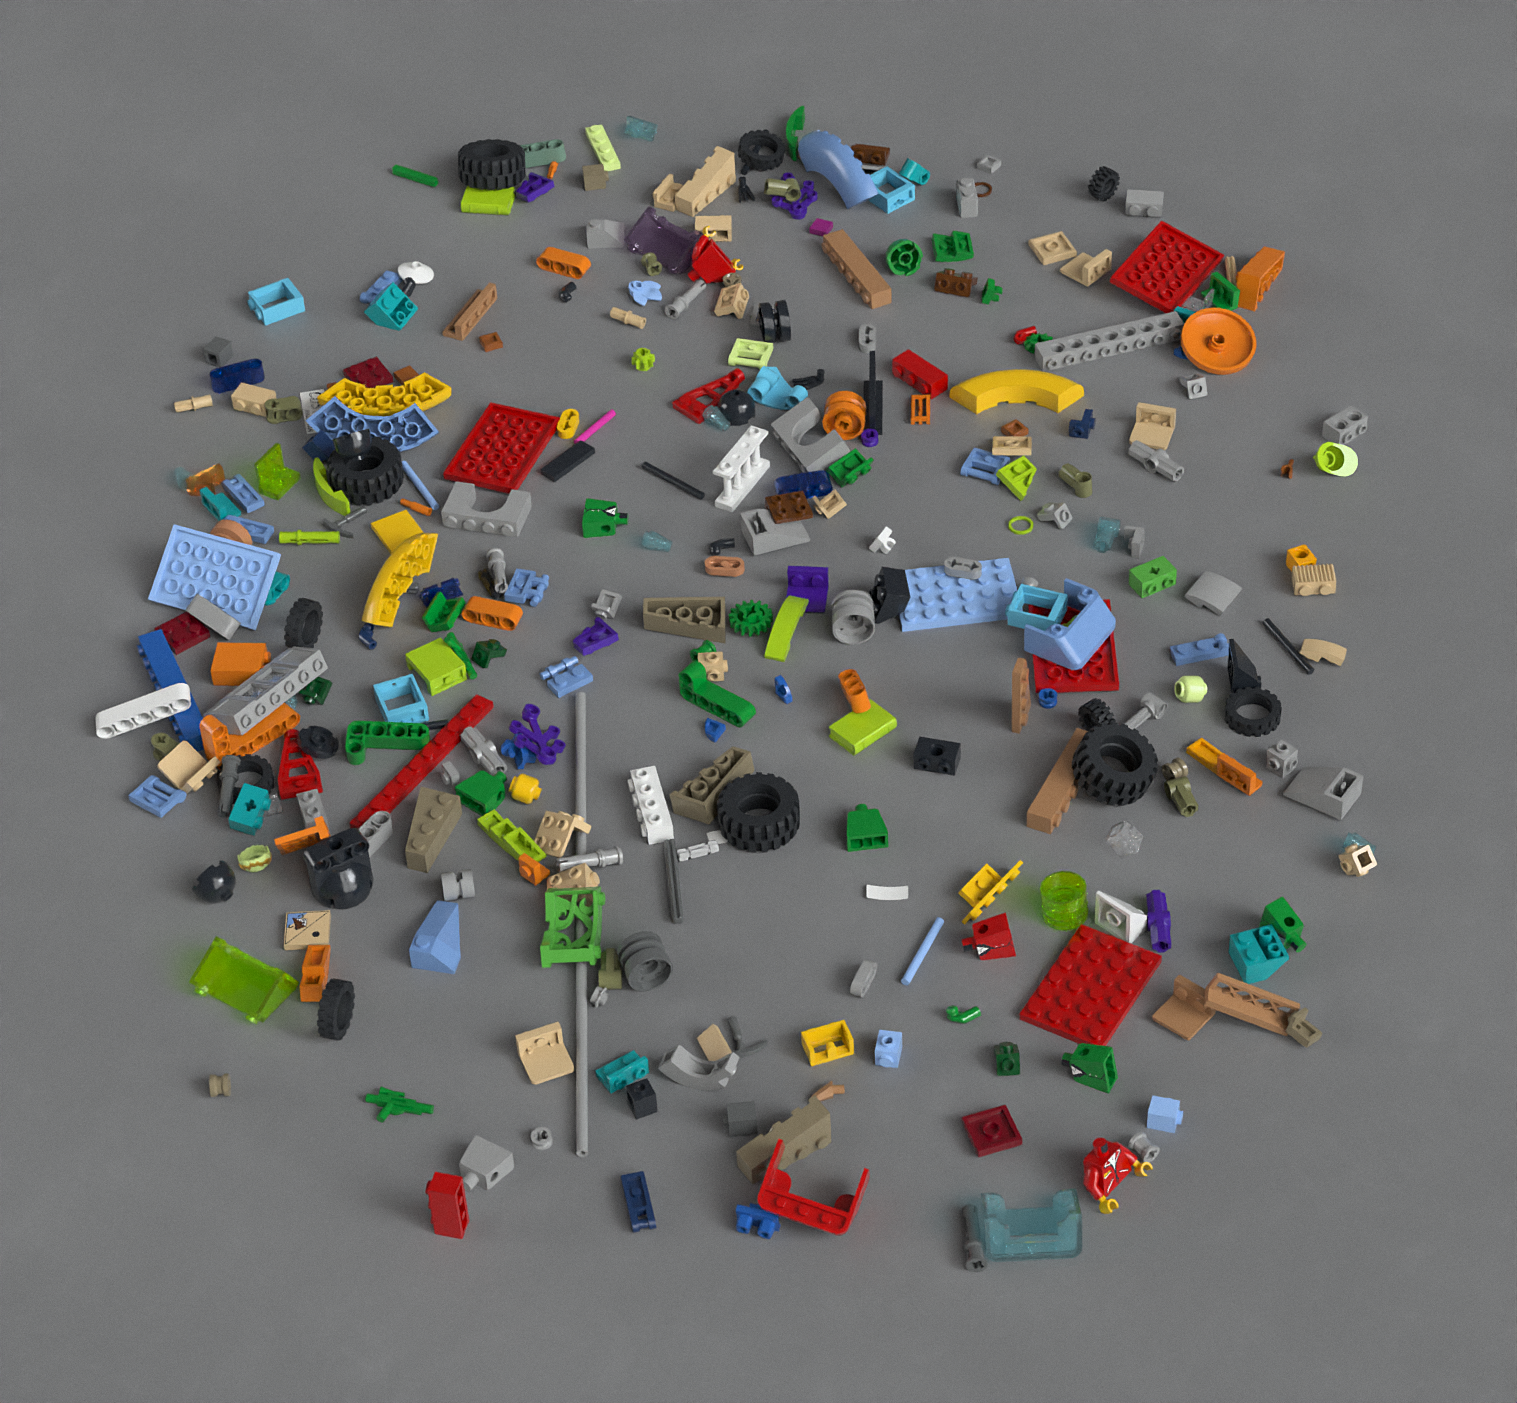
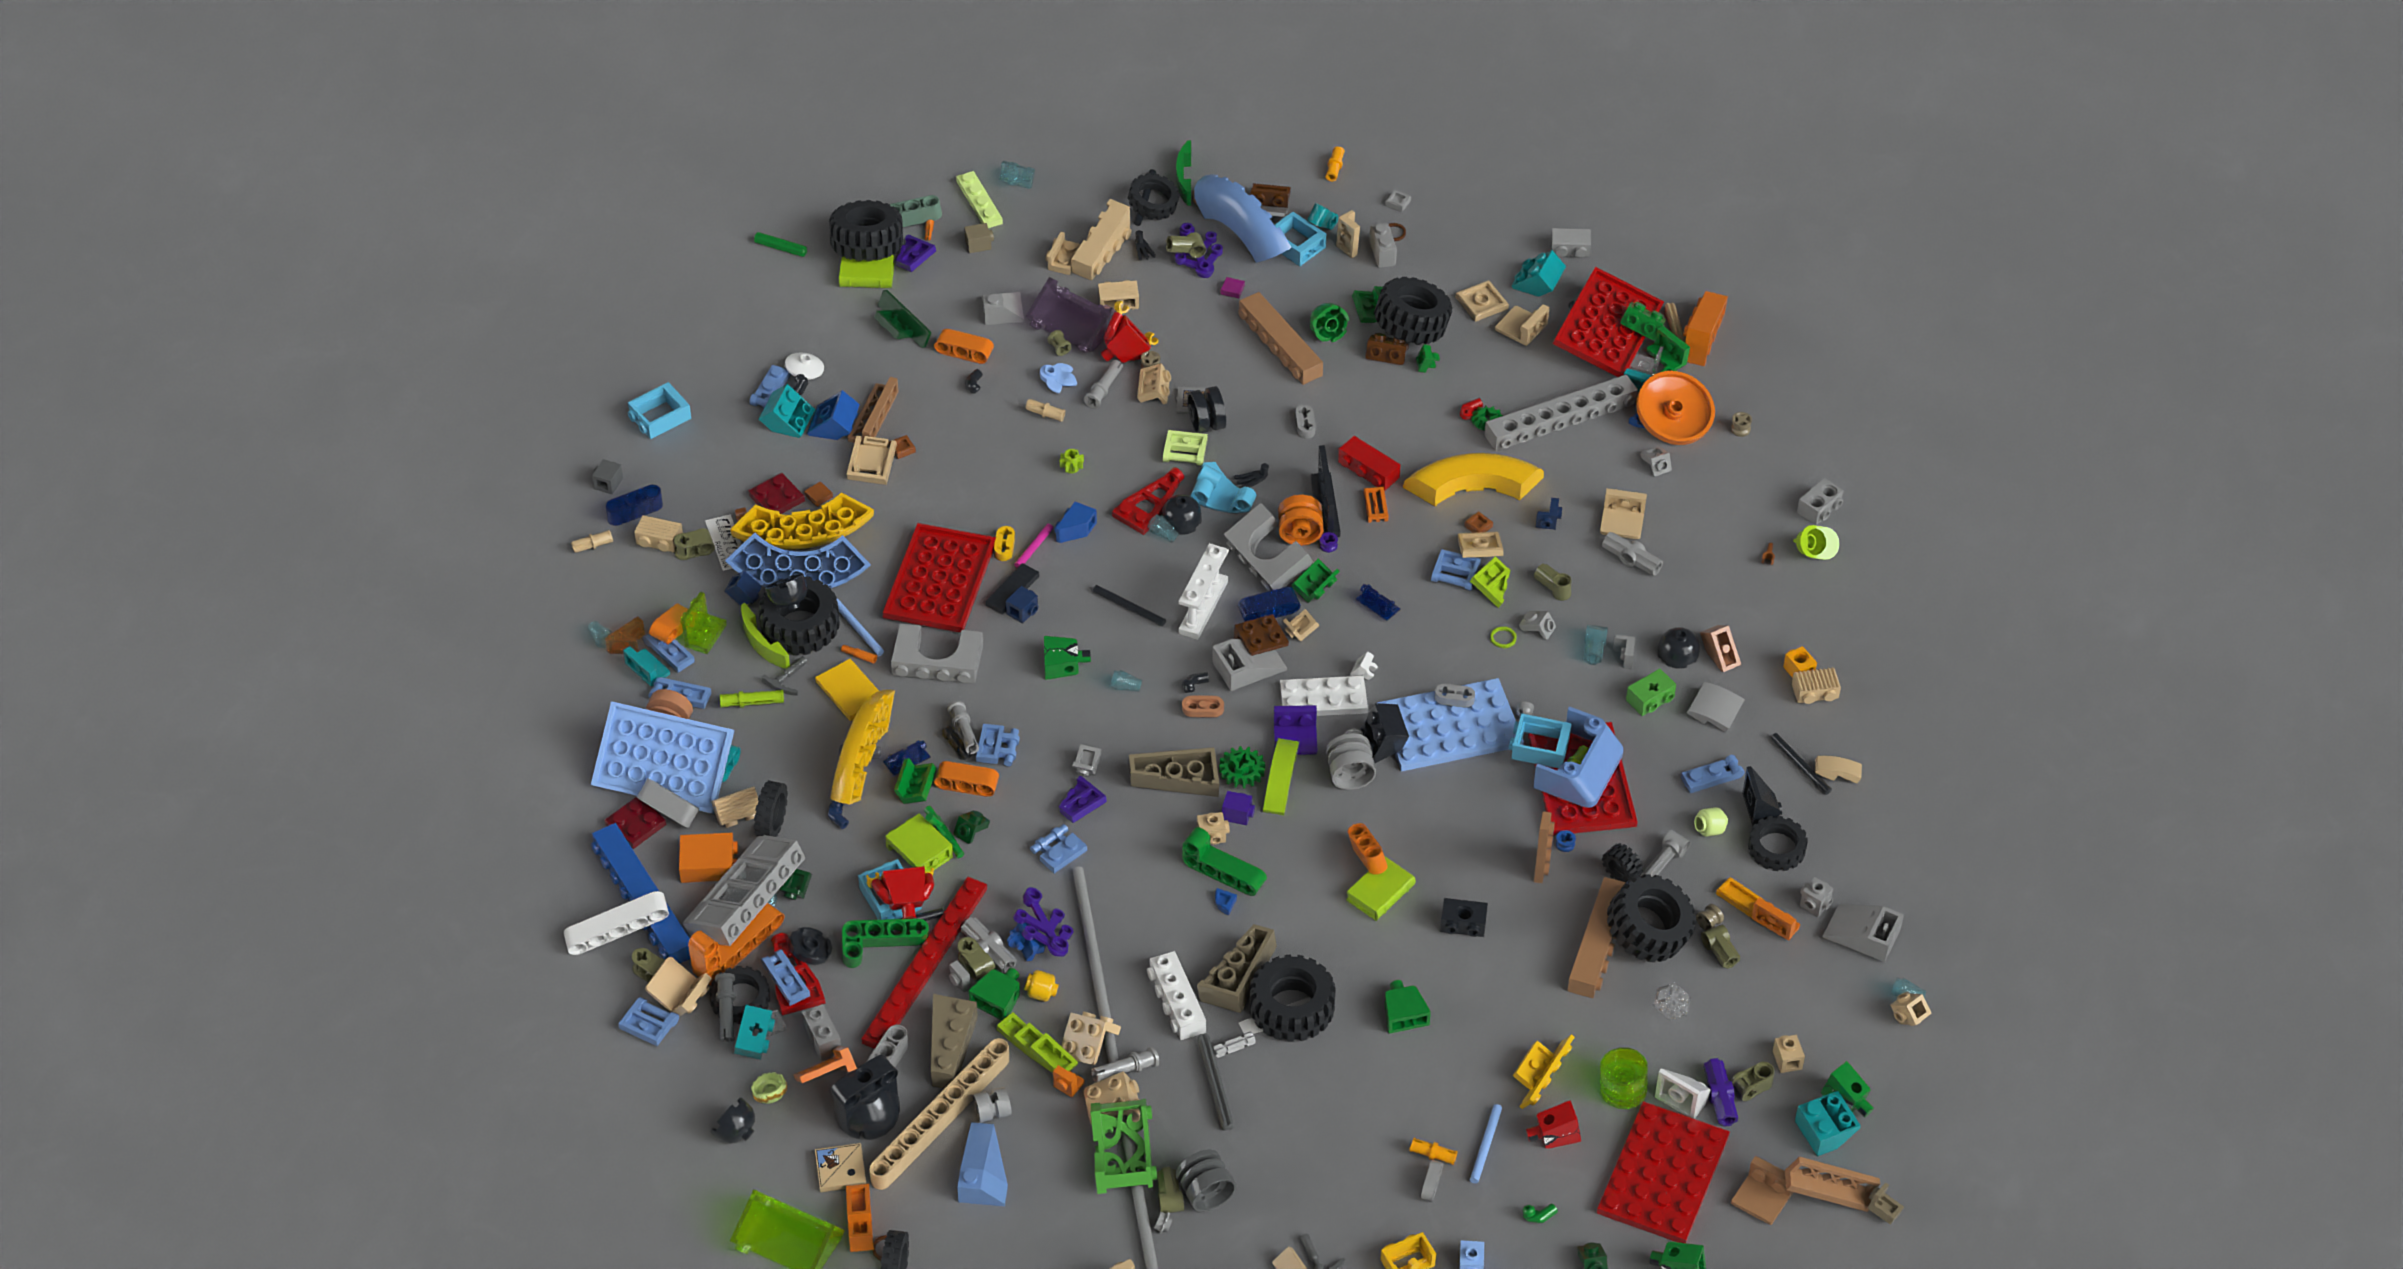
camera: 10 degrees left, 5 degrees up
green bush [690,640,717,661] -> none
blue tile [774,675,793,704] -> none
white sticker [866,885,908,900] -> none
black tyre [1088,166,1120,201] -> none
none -> orange beam [649,603,696,644]
none -> tan brick [711,787,758,828]
none -> medium blue plate [761,949,810,1006]
none -> blue slope [807,390,860,440]
none -> tan container [847,435,897,485]
none -> red torso [866,866,934,919]
none -> tan beam [869,1038,1010,1190]
none -> dark green bracket [874,290,931,348]
none -> olive piece [958,937,995,981]
none -> dark blue brick [1006,586,1039,624]
none -> blue slope [1054,501,1097,543]
none -> dark purple brick [1222,791,1255,826]
none -> white plate [1280,676,1368,716]
none -> light orange pin [1325,146,1345,182]
none -> tan bracket [1336,210,1360,258]
none -> clear blue hinge [1356,584,1401,621]
none -> black tyre [1374,277,1453,345]
none -> light orange pin [1409,1137,1458,1165]
none -> teal slope [1511,250,1566,297]
none -> green bracket [1620,302,1666,340]
none -> black cylinder [1657,627,1700,669]
none -> nougat slope [1700,625,1741,672]
none -> olive piece [1730,1061,1774,1101]
none -> dark tan wheel [1731,412,1752,437]
none -> tan brick [1772,1035,1805,1073]

